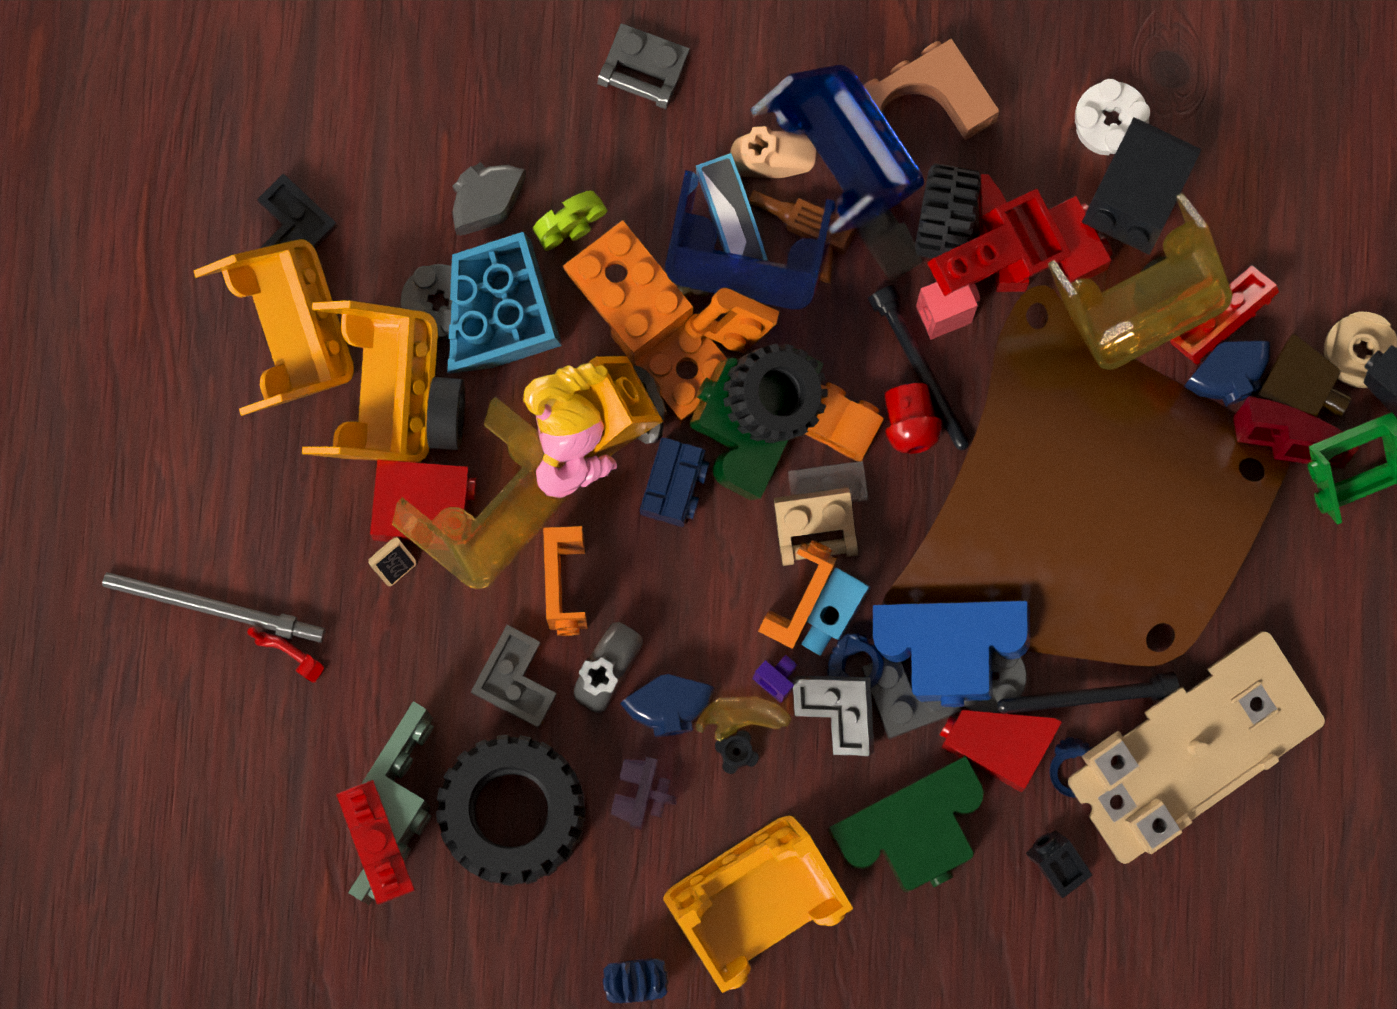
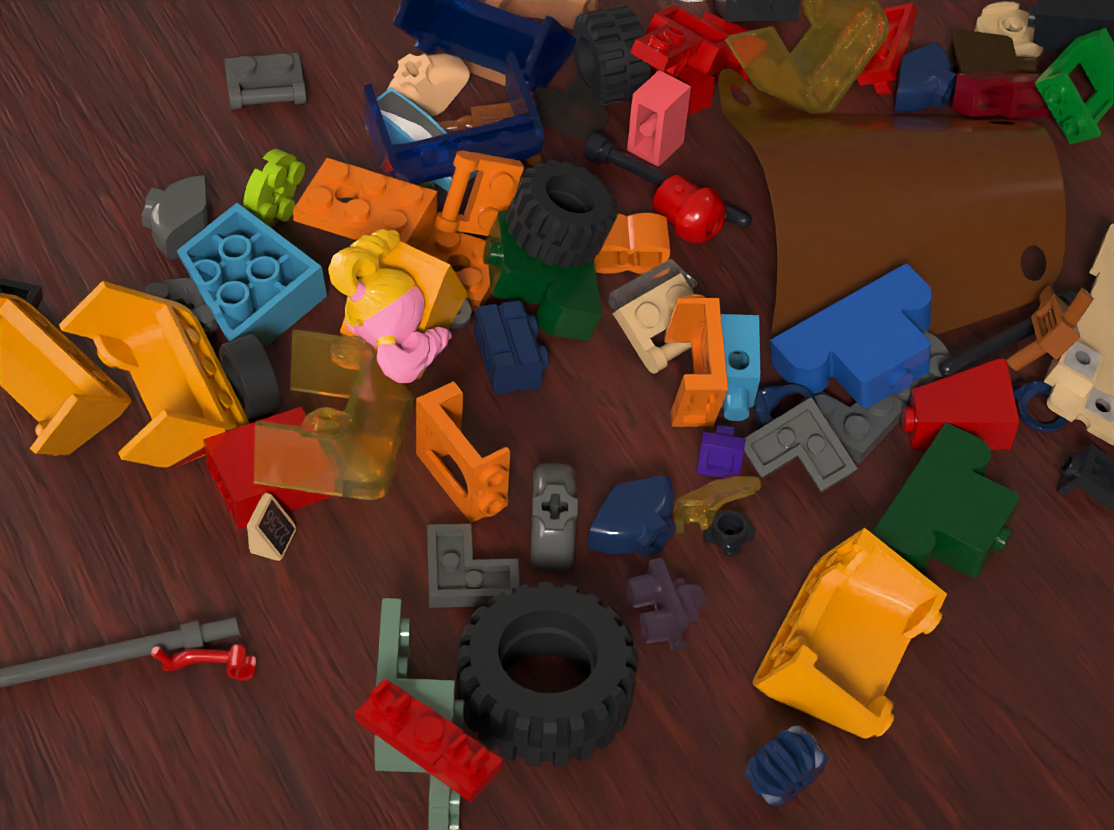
camera: 35 degrees left, 30 degrees down
none -> dark orange piece [1006,285,1094,371]

